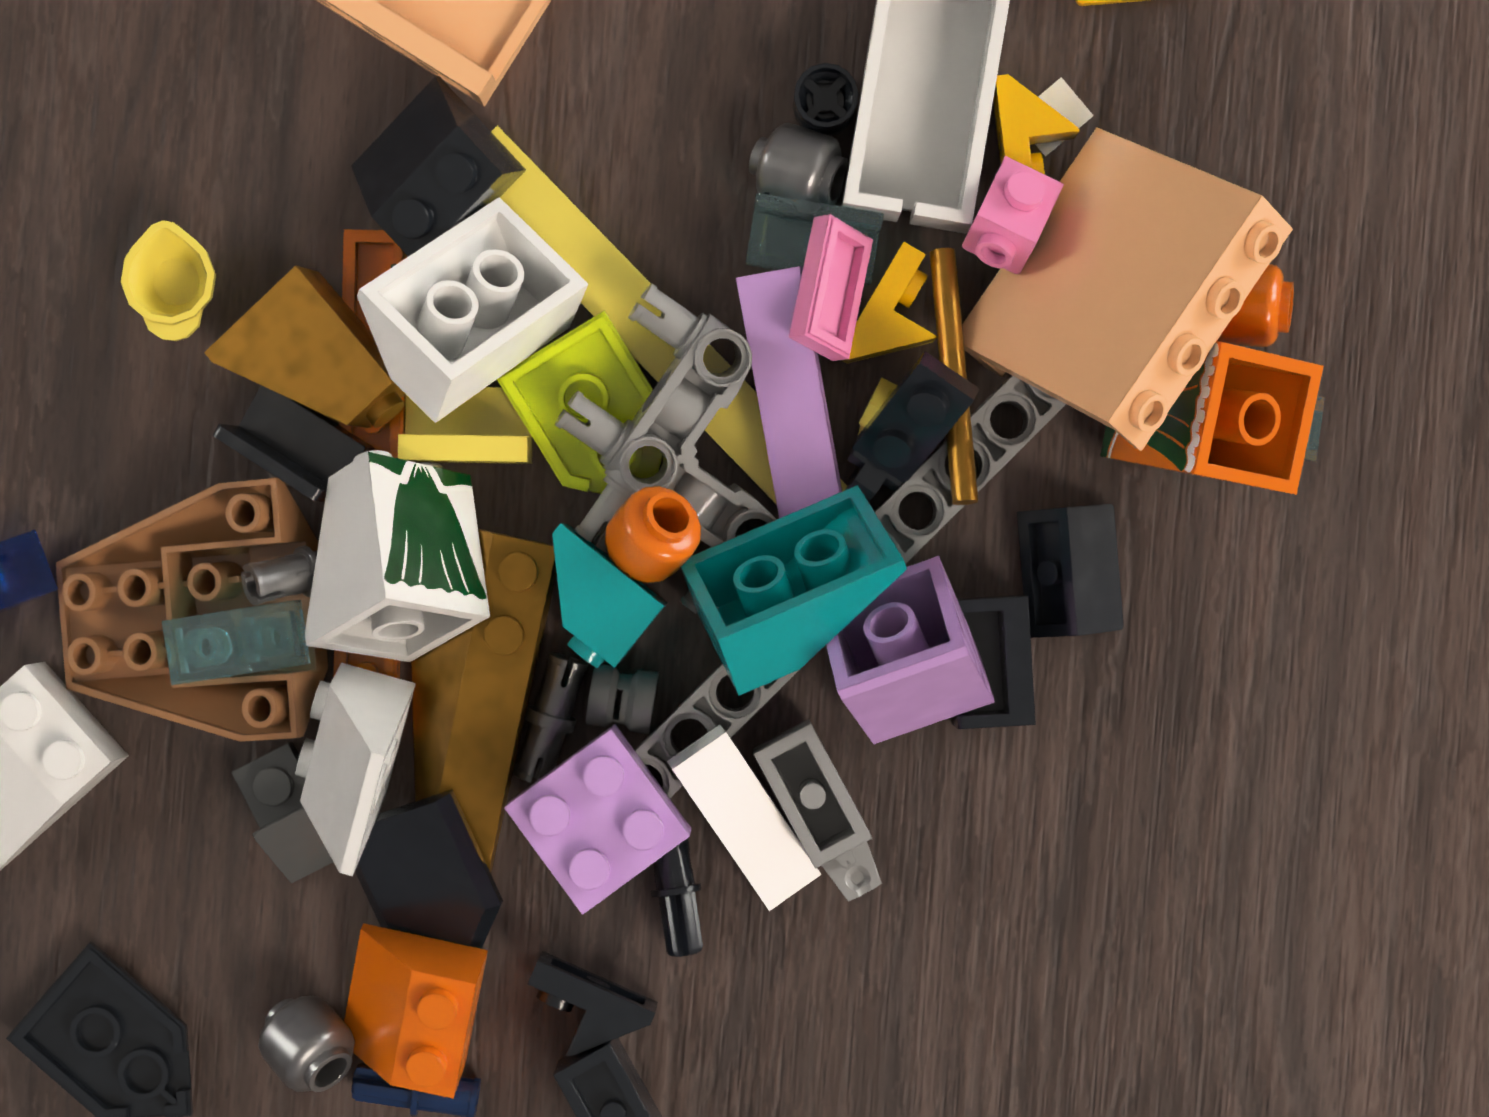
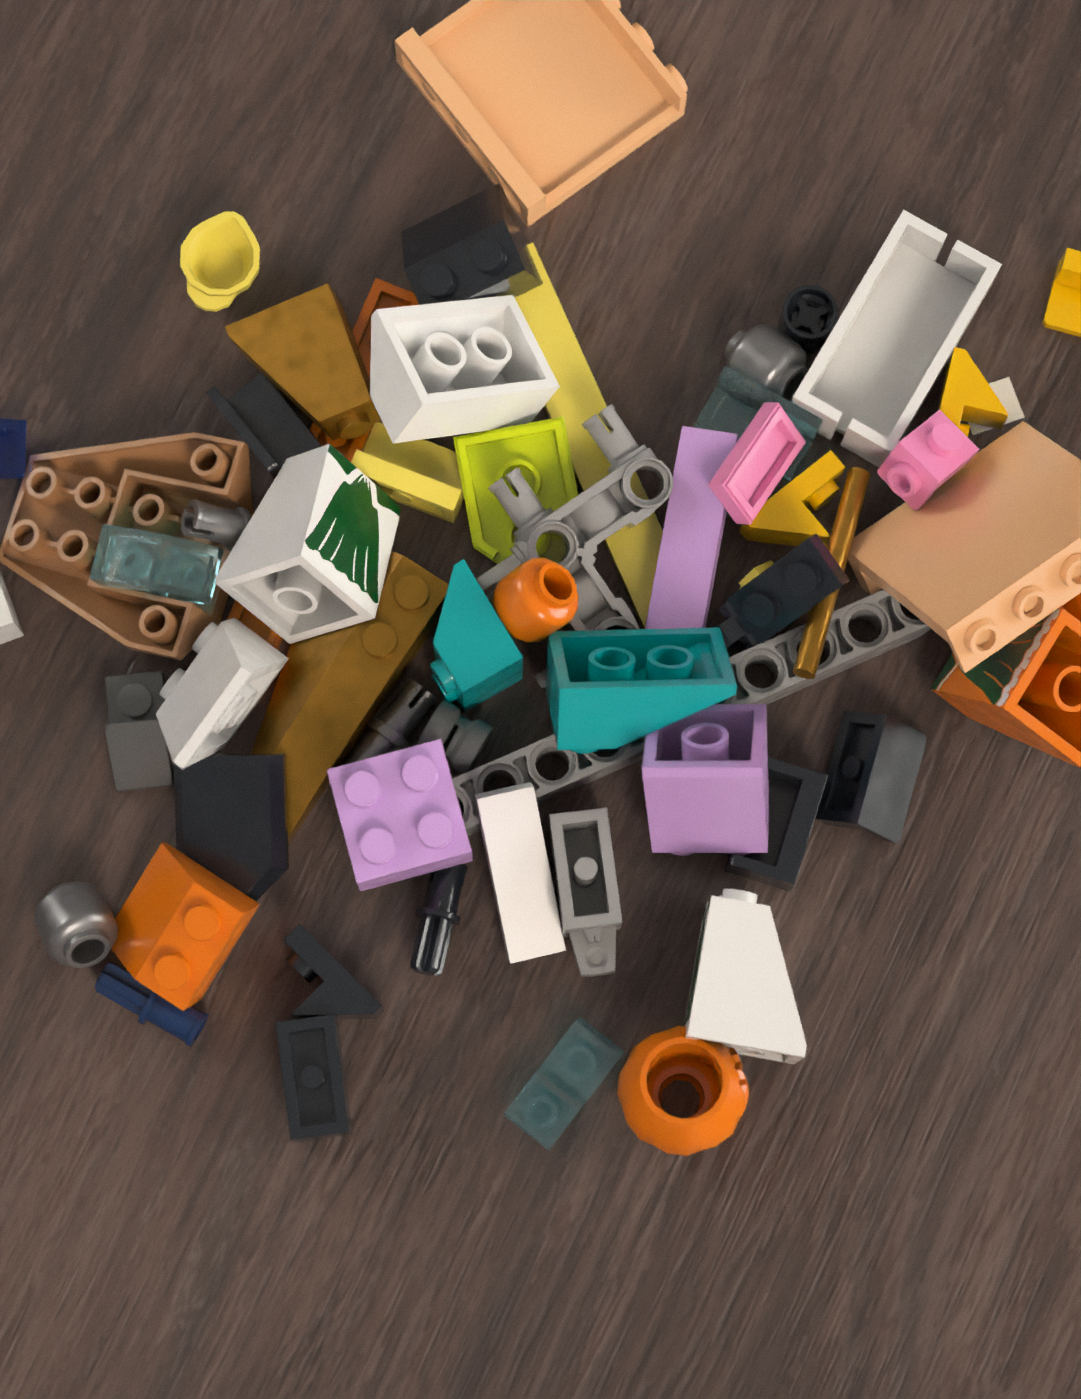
camera: 20 degrees right, 10 degrees down
none -> clear light blue slope [503,1016,625,1151]
none -> orange piece [617,1026,749,1156]
none -> white slope [684,889,807,1065]

